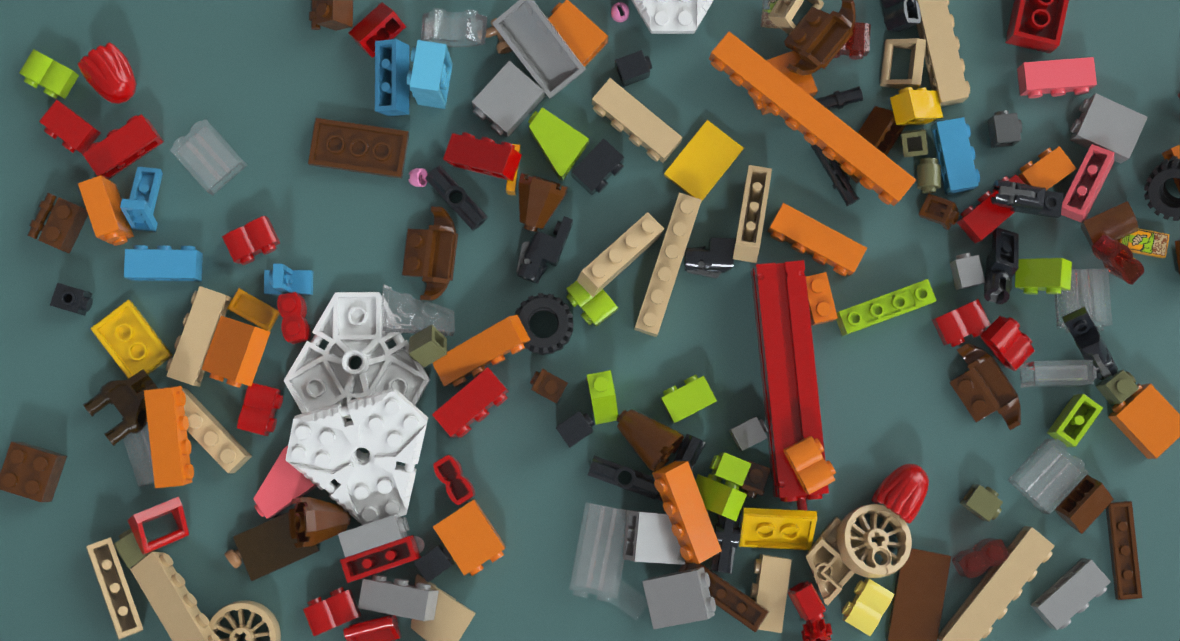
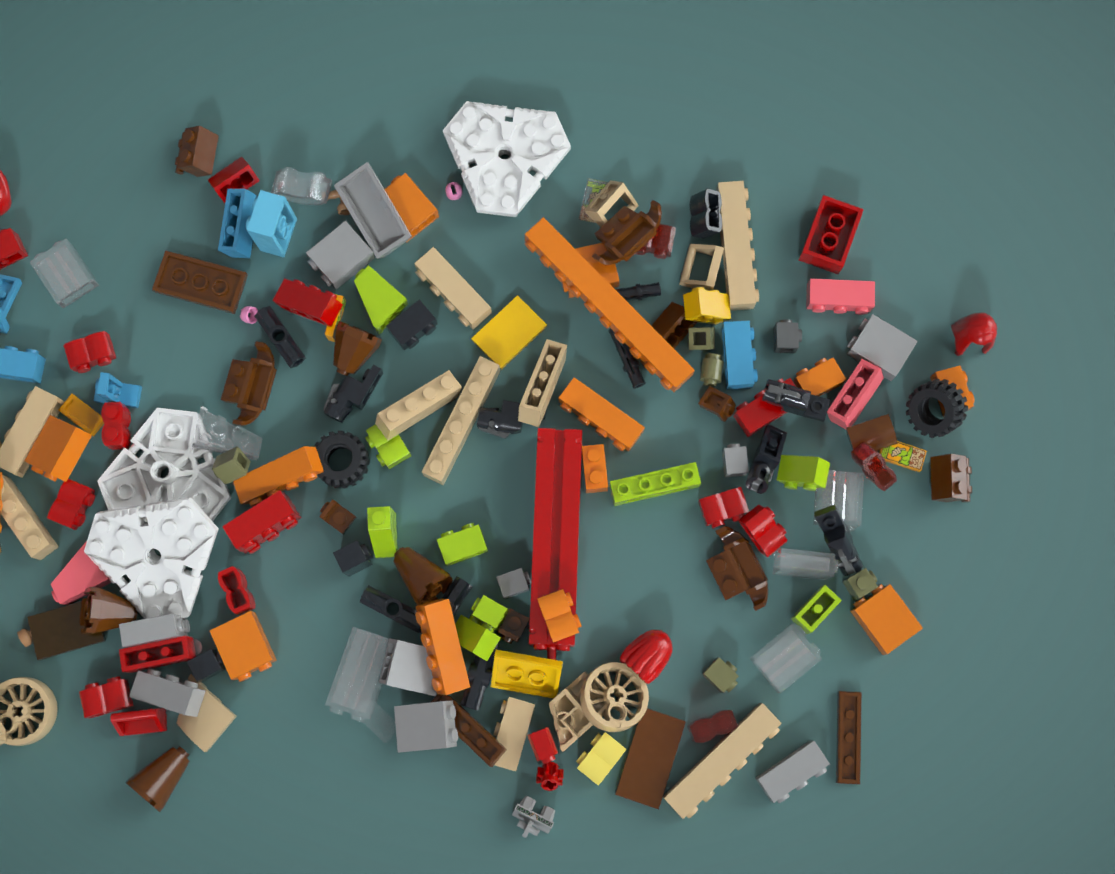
camera: 10 degrees right, 5 degrees down
black brick [615,50,652,87] -> none
reddish brown brick [1053,474,1114,534] -> none

